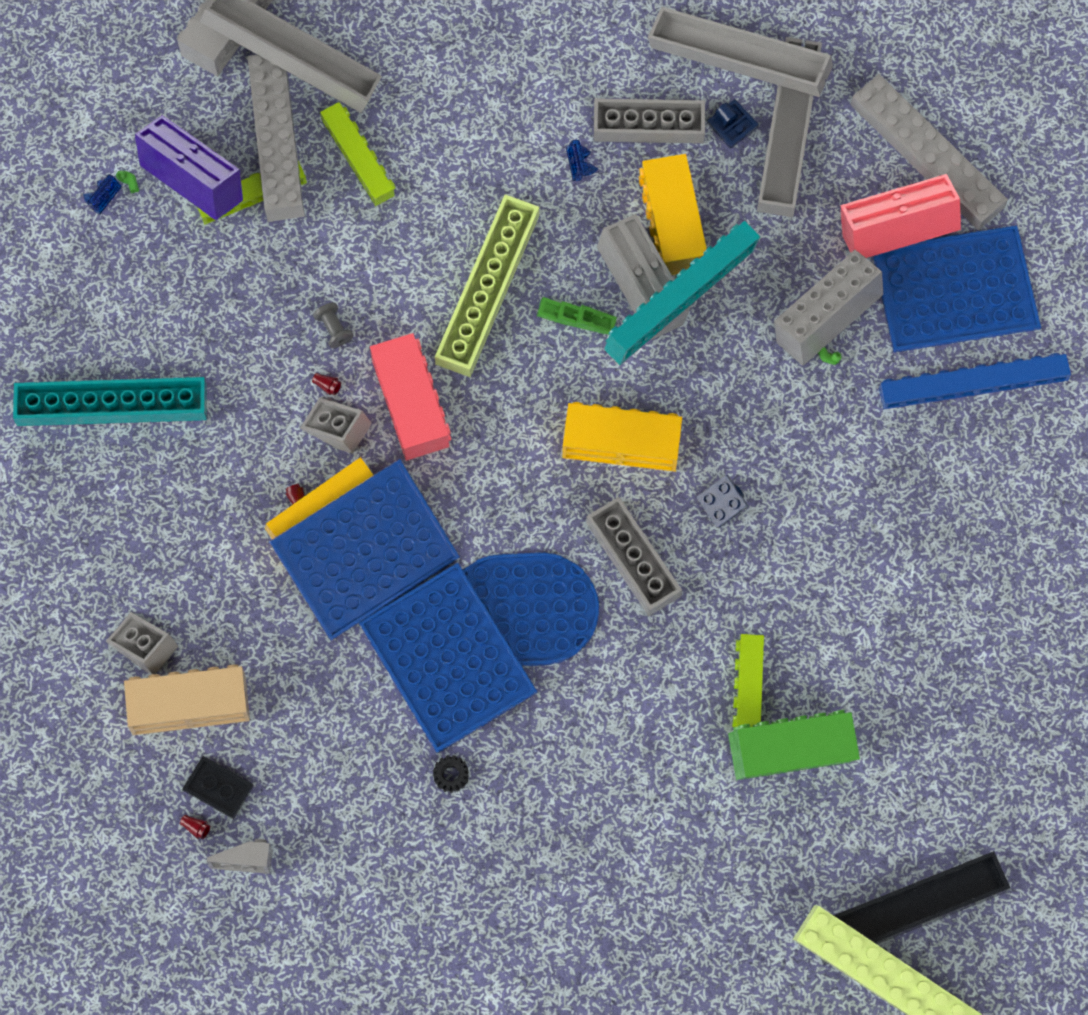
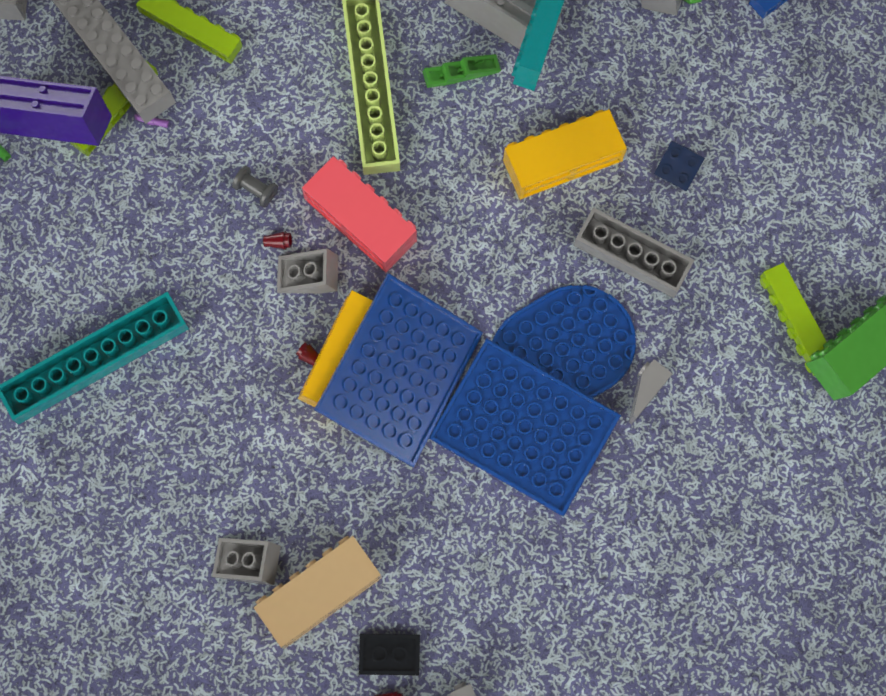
camera: 30 degrees left, 5 degrees up
black tyre [433,755,469,793] -> none
none -> medium lavender piece [134,114,169,128]
none -> light grey slope [629,359,673,425]

